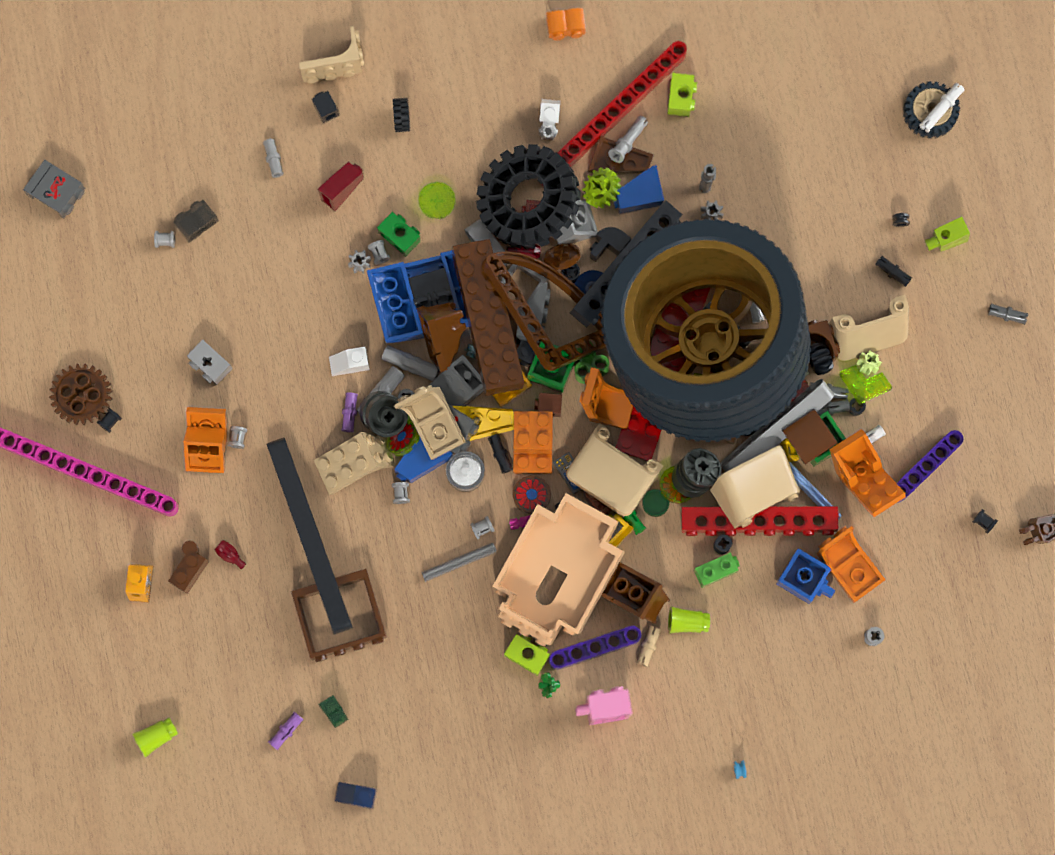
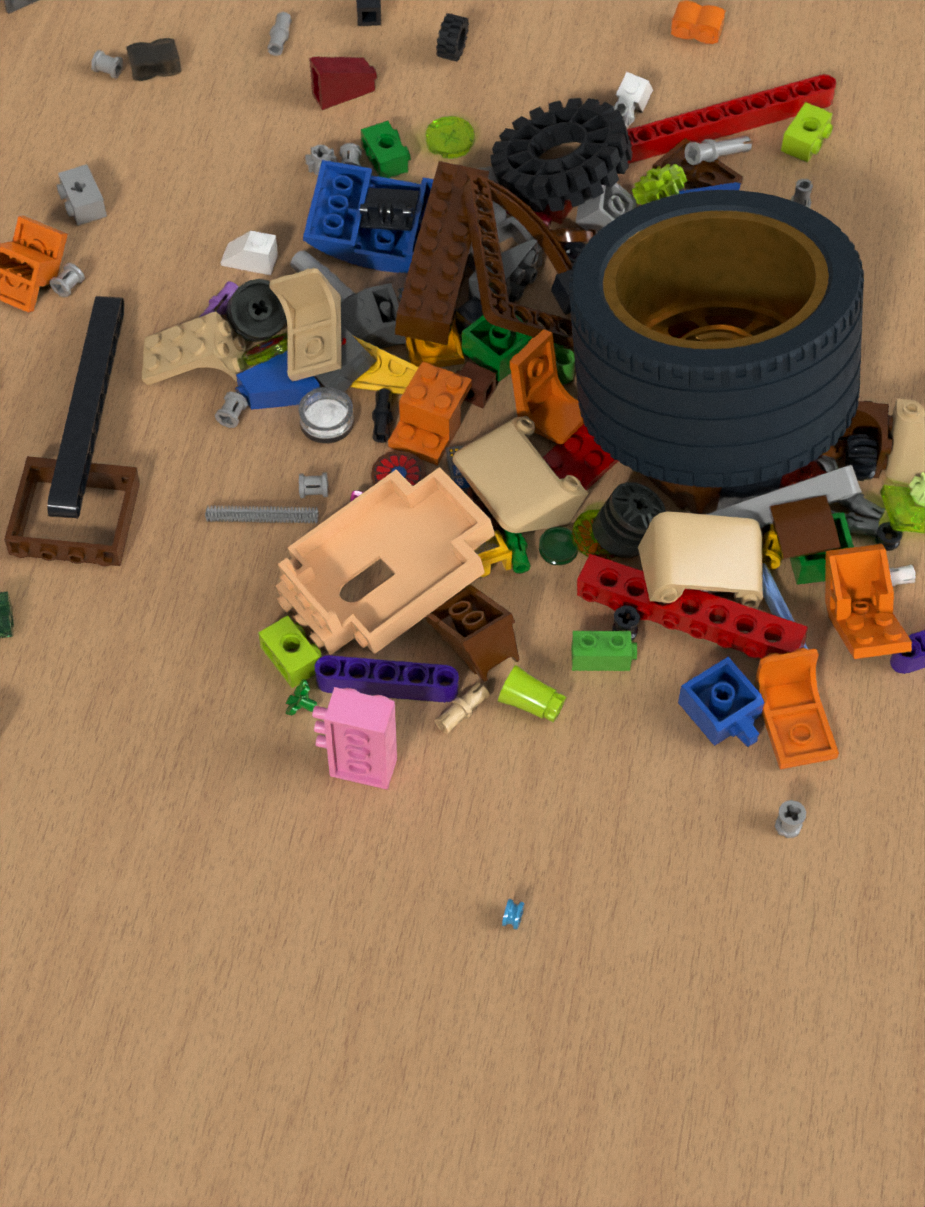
camera: 25 degrees right, 20 degrees down
reddish brown piece [416,302,466,372] -> none

